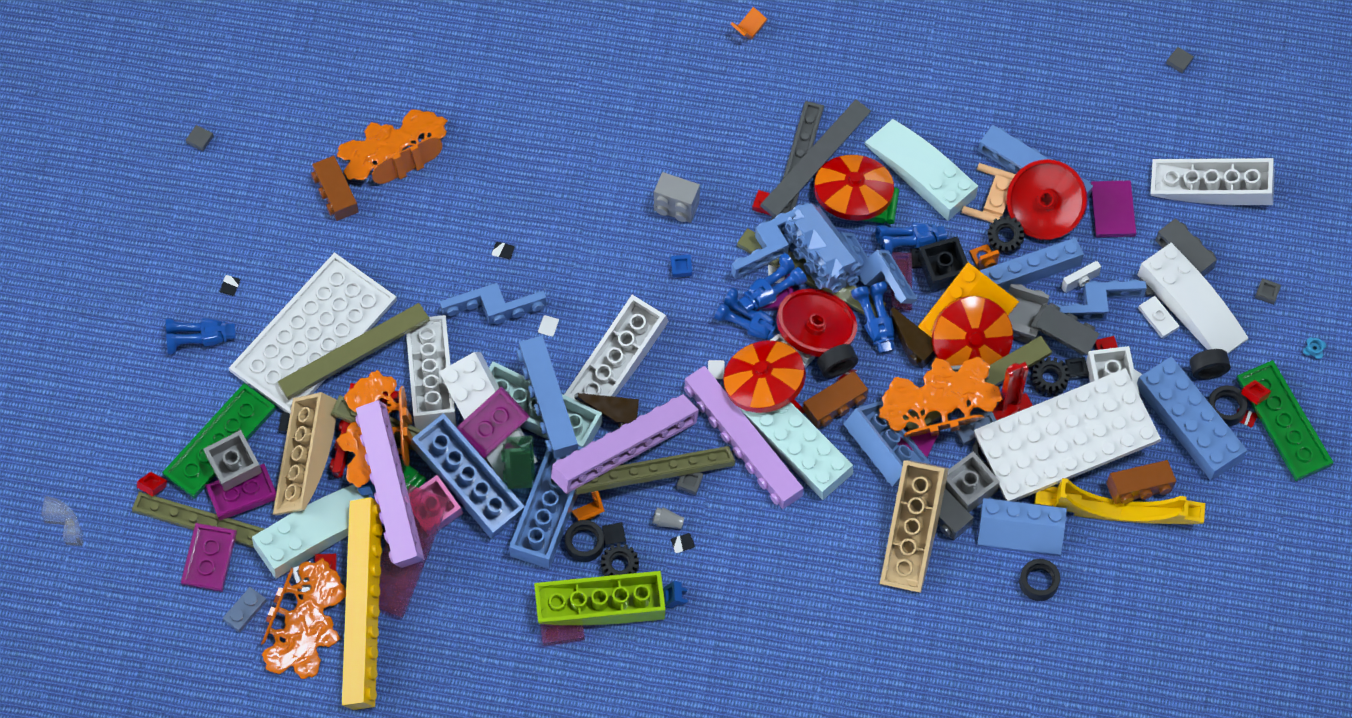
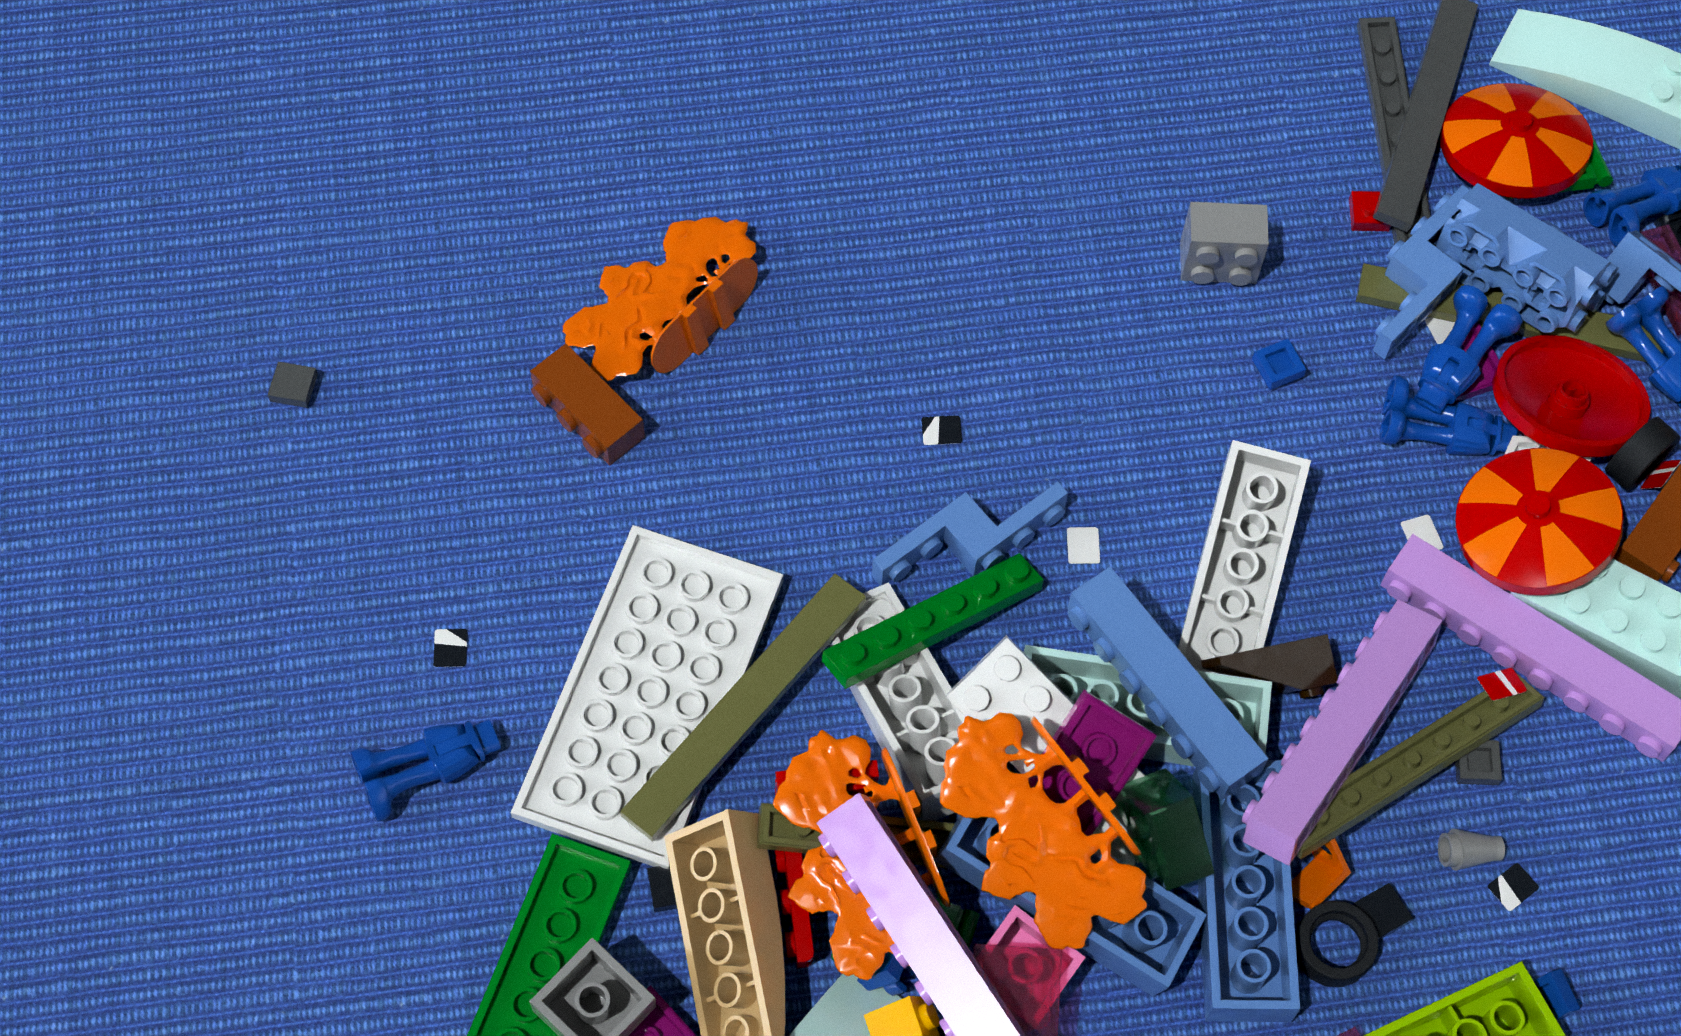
camera: 20 degrees left, 0 degrees up
black tyre [601,543,639,576] -> none
none -> green plate [822,553,1044,689]
none -> orange plant [940,712,1147,950]
none -> red sticker [1477,668,1527,701]

